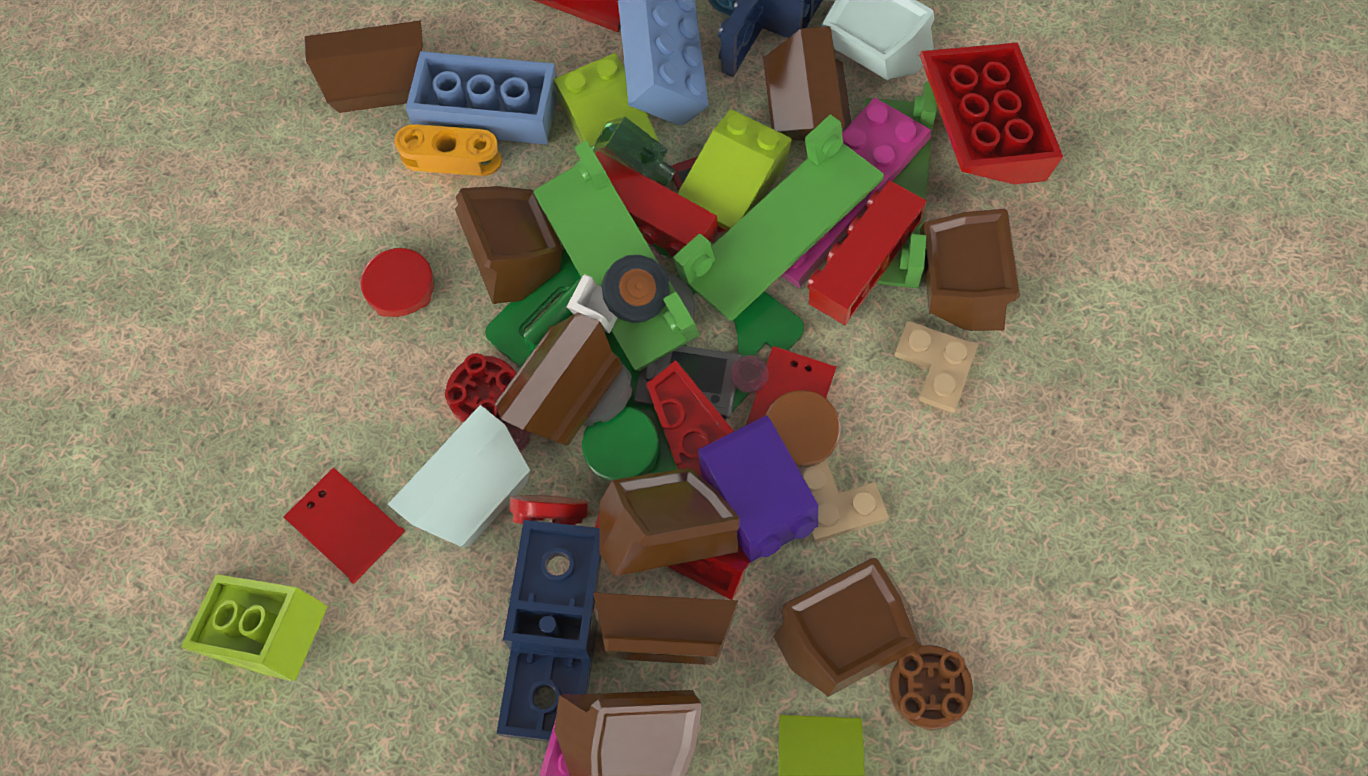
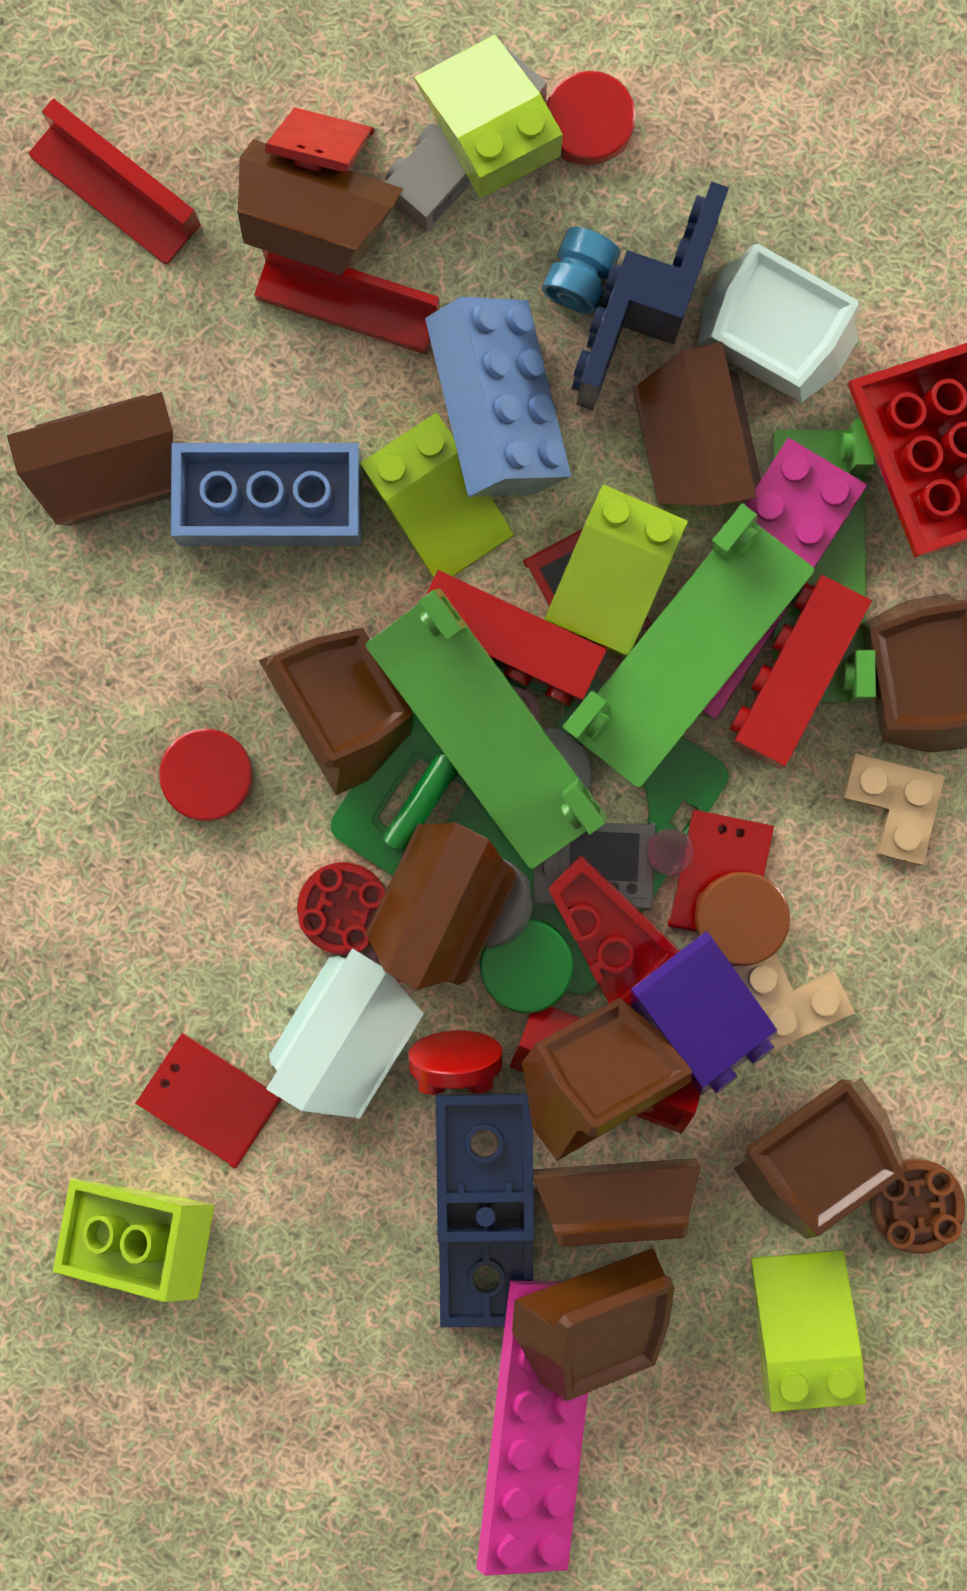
camera: 10 degrees left, 20 degrees up
light orange piece [394,124,502,176] -> none
white panel [567,274,618,334] -> none
clear green torso [591,117,676,186] -> none
black wheel [602,254,670,323] -> none

